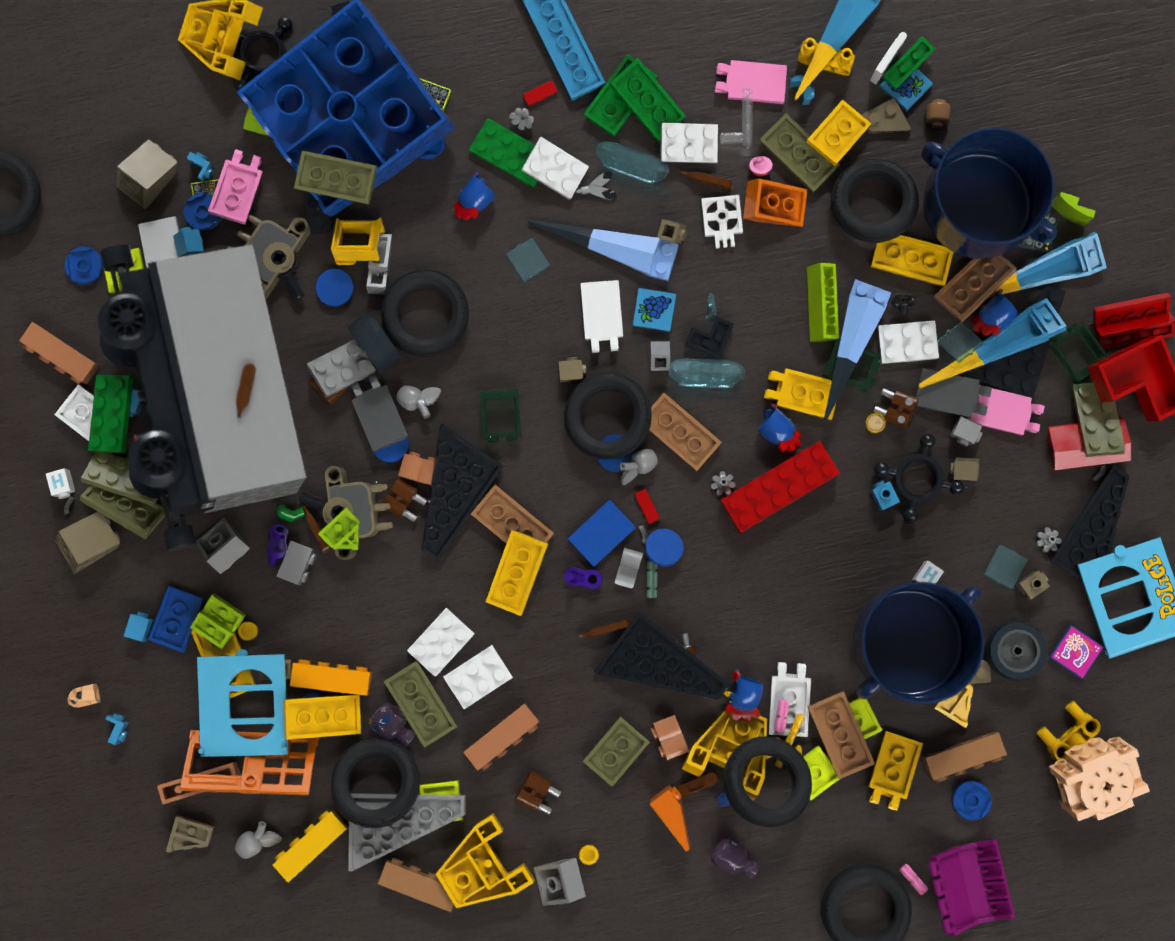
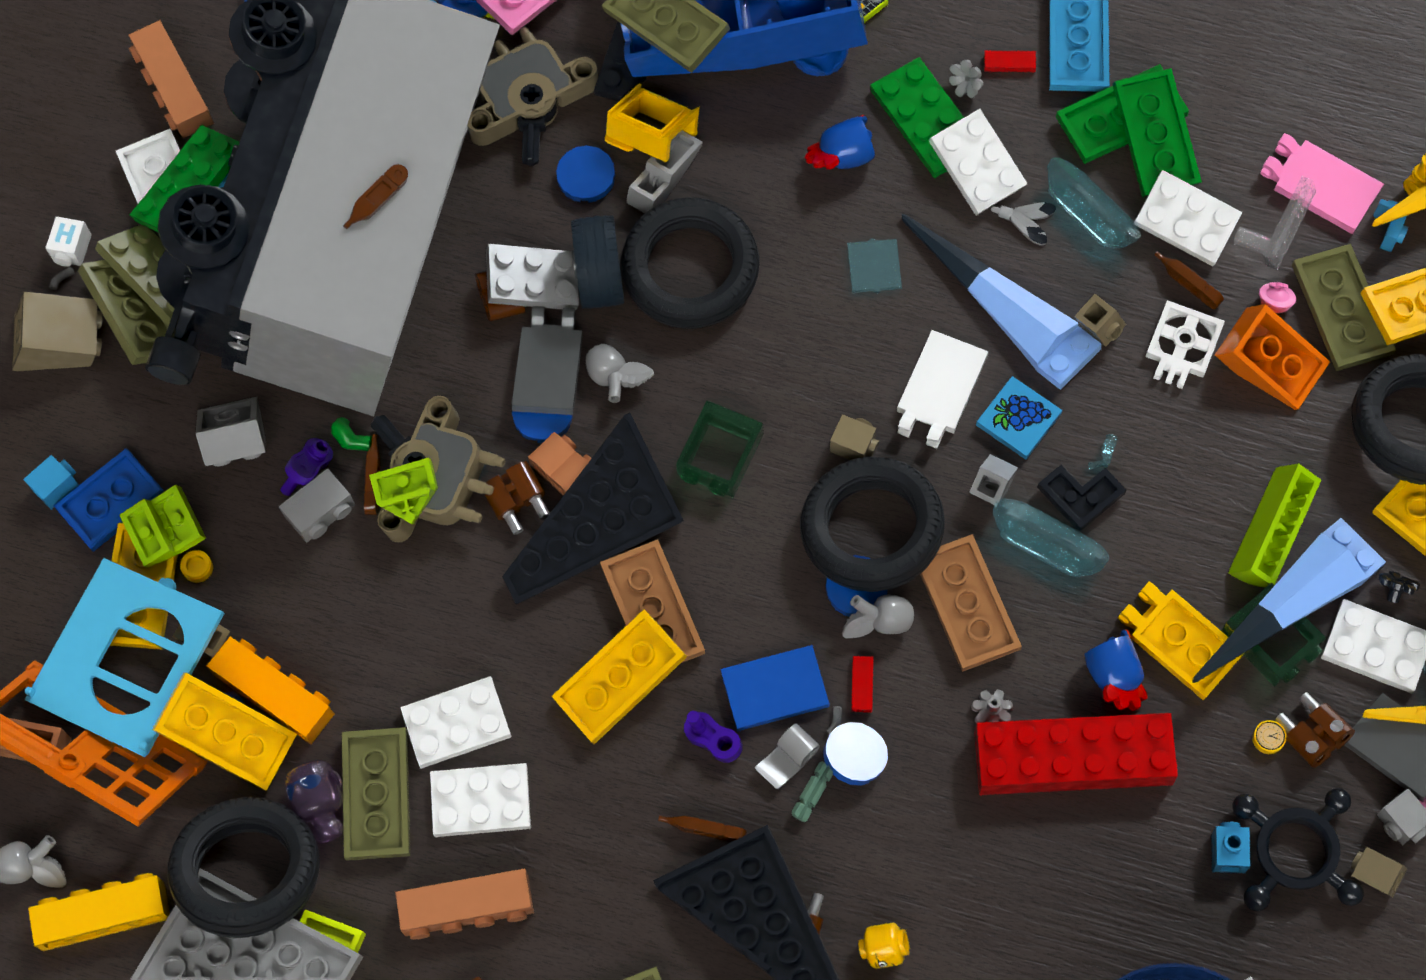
camera: 30 degrees right, 15 degrees down
none -> yellow head [859,923,909,969]

